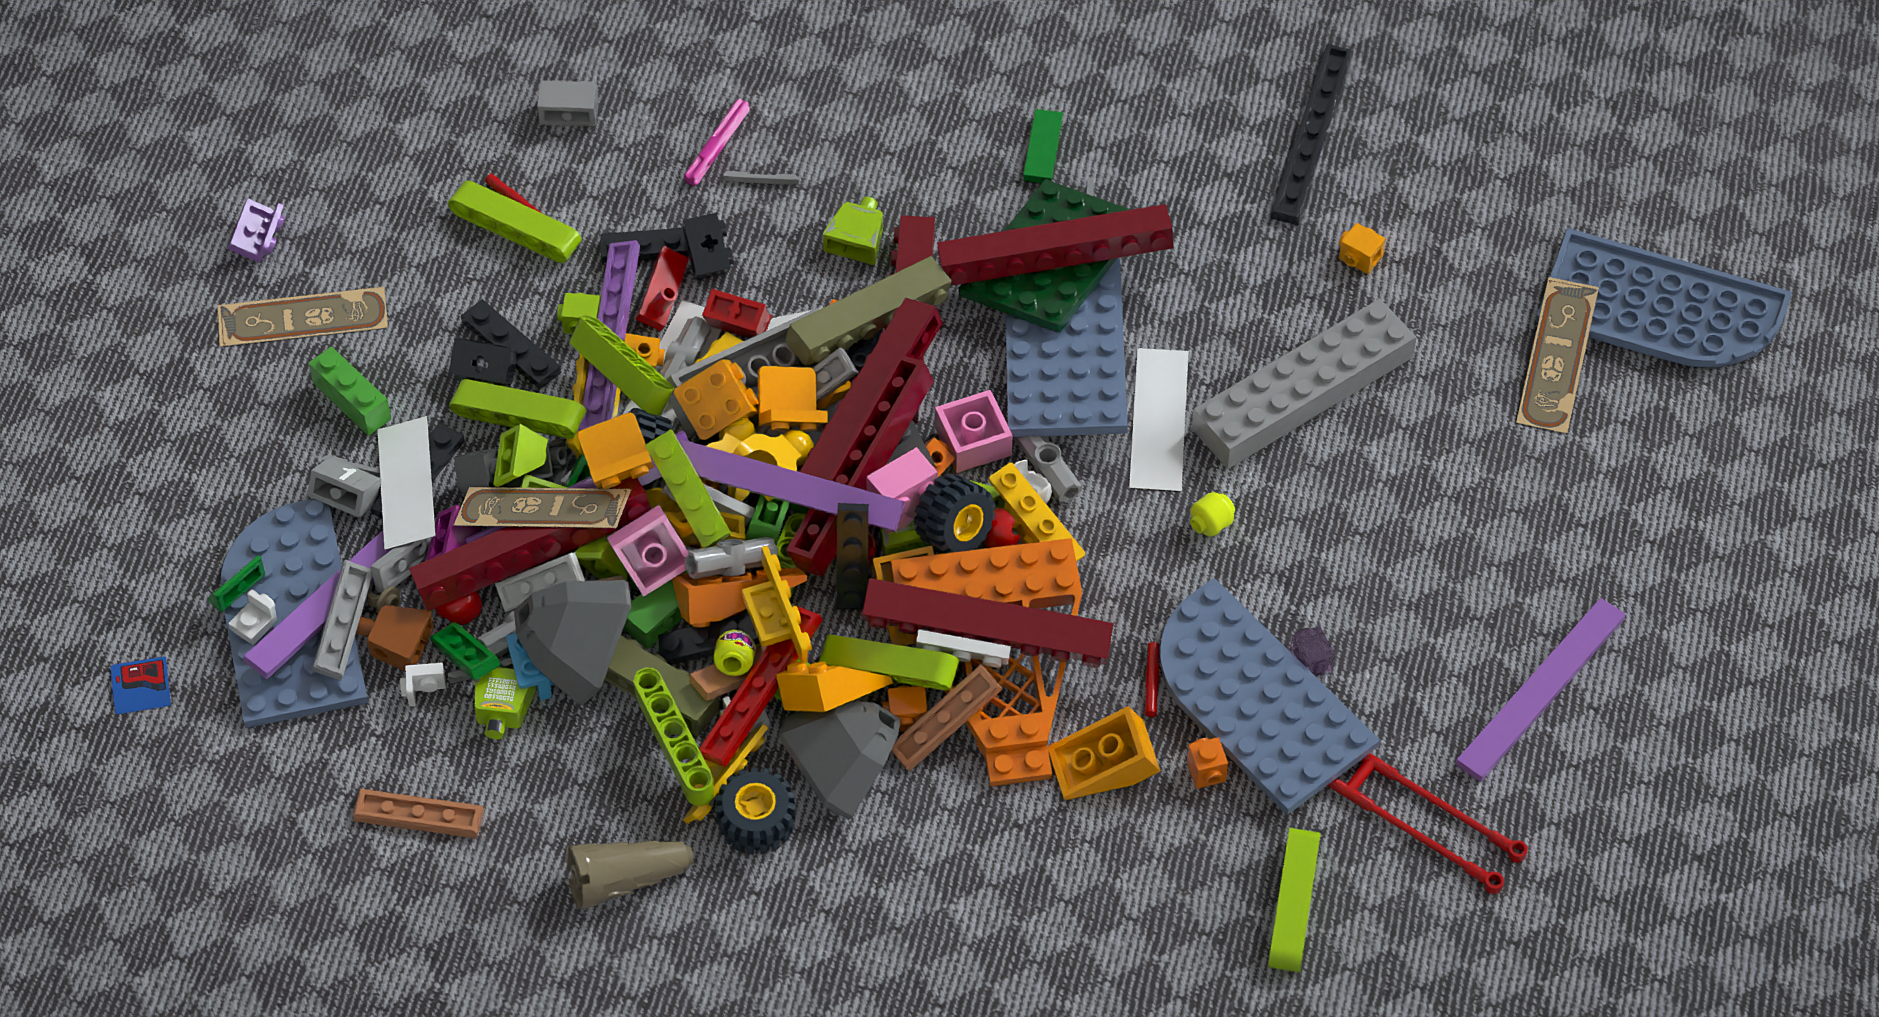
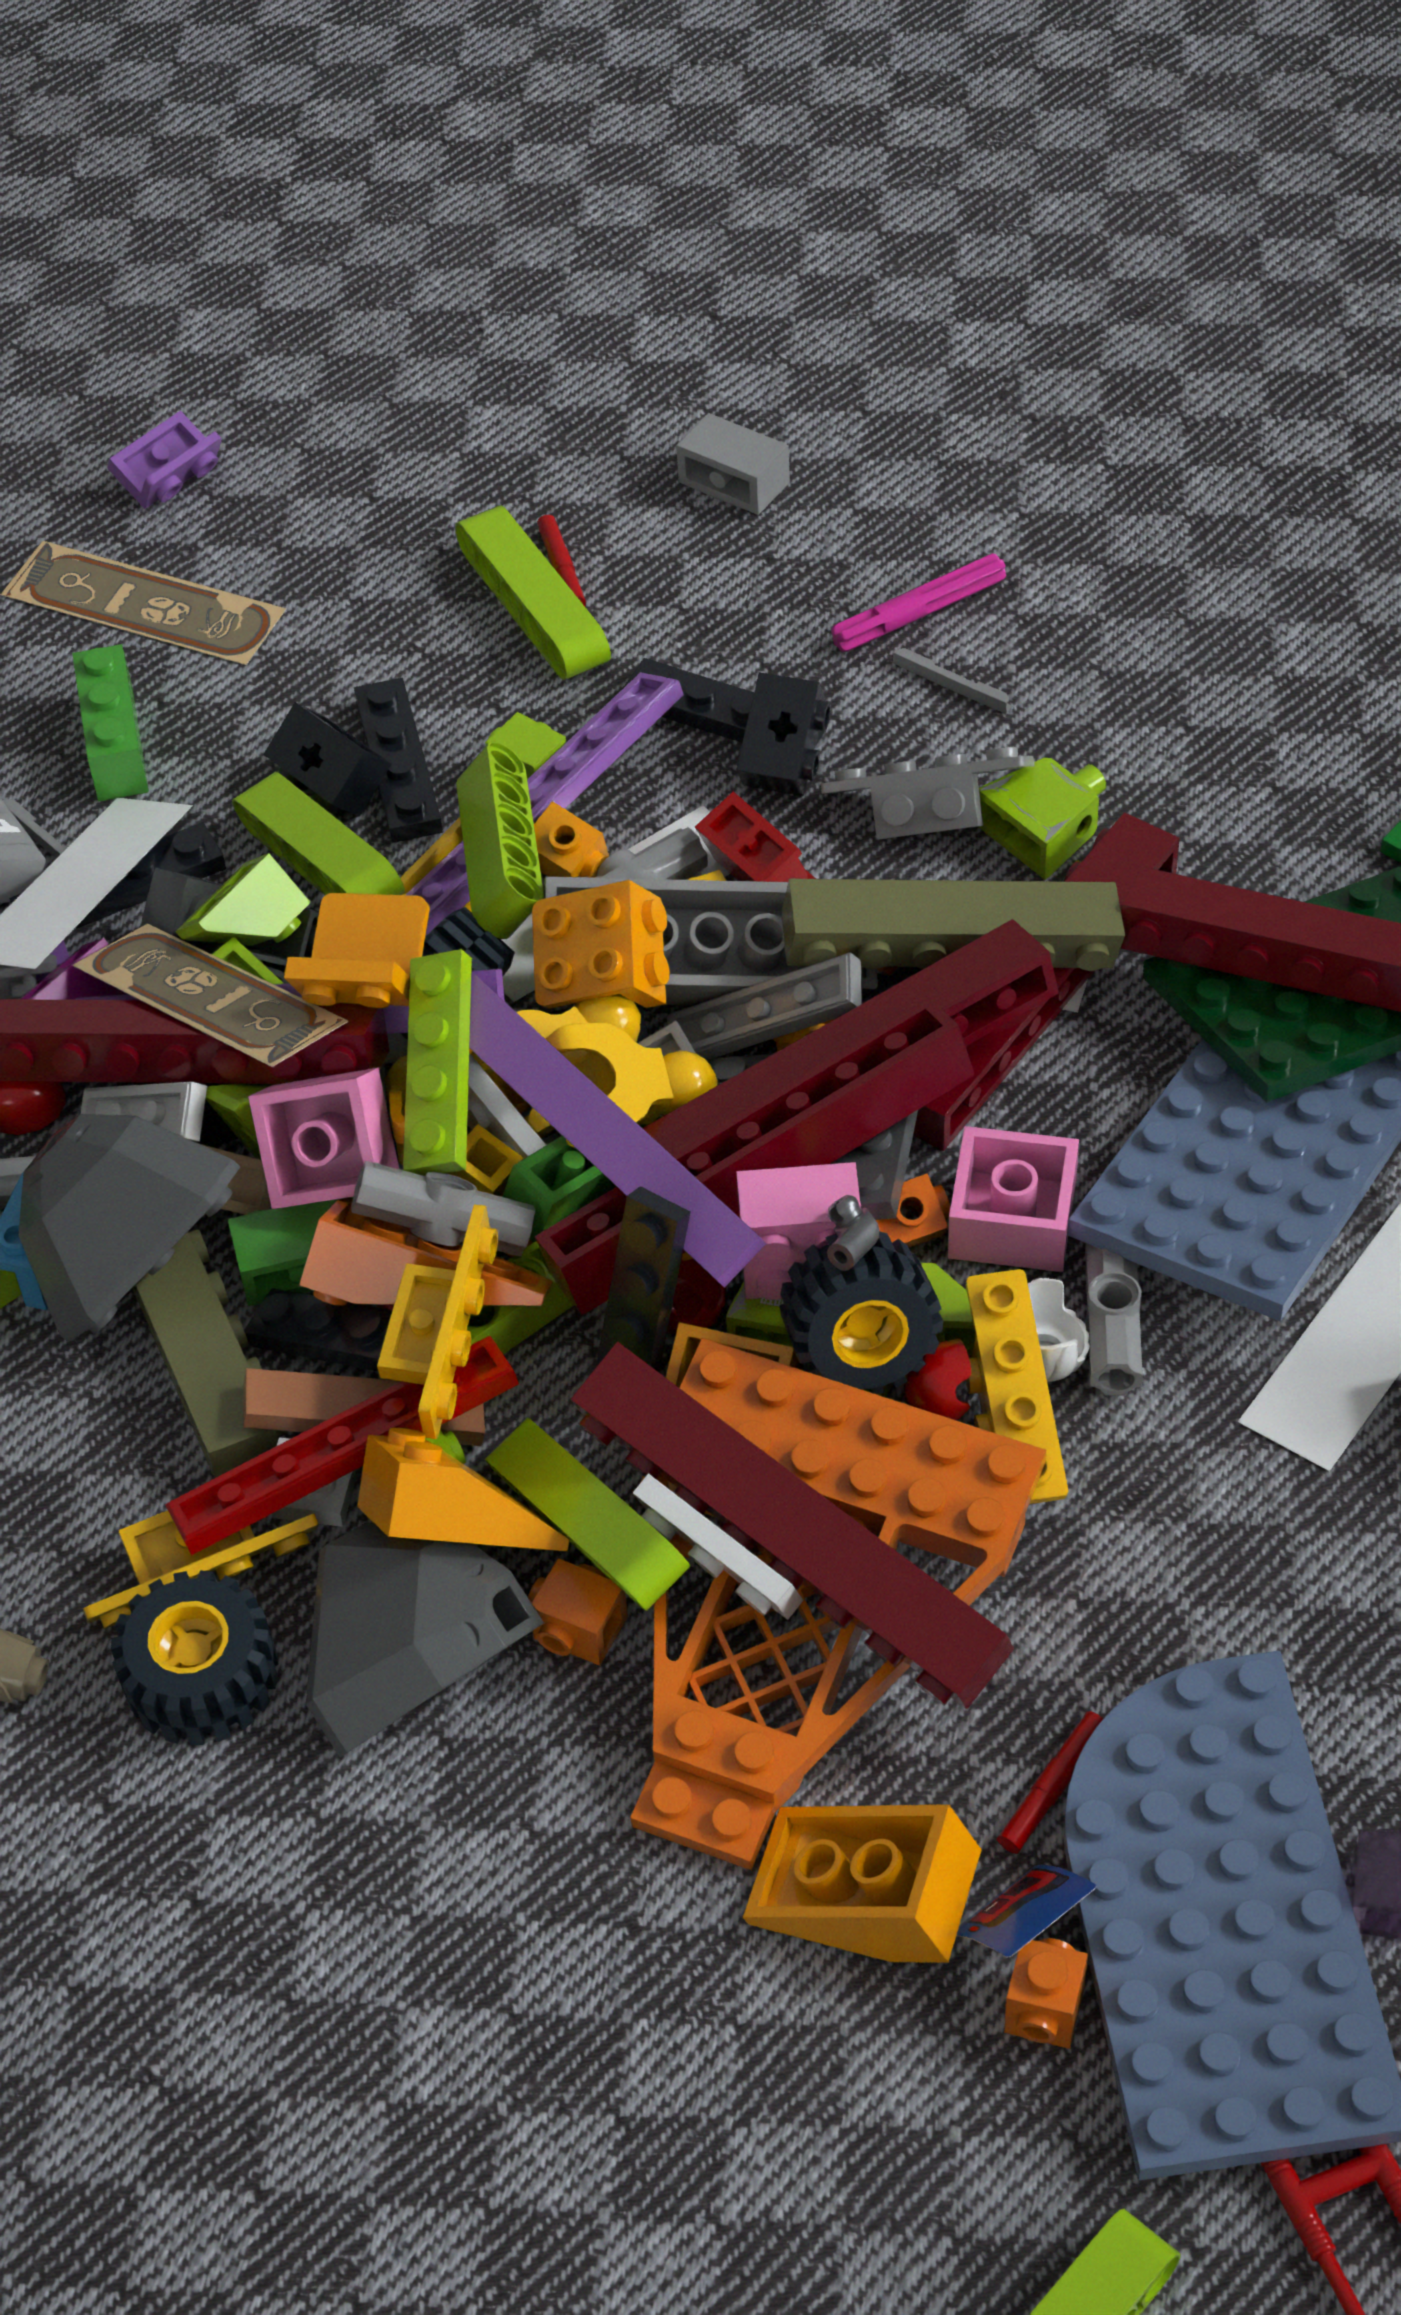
camera: 35 degrees right, 5 degrees down
lime beam [634,667,714,806] -> none
red piece [635,246,689,331] -> none
neon yellow head [713,630,756,676] -> none
light orange bracket [758,366,828,432] -> none
nougat tile [891,665,1002,771] -> none
neon yellow head [1190,492,1235,537] -> none
none -> light grey bracket [820,746,1034,840]
none -> flat silver arm [827,1195,880,1271]
none -> blue sticker [956,1865,1096,1957]

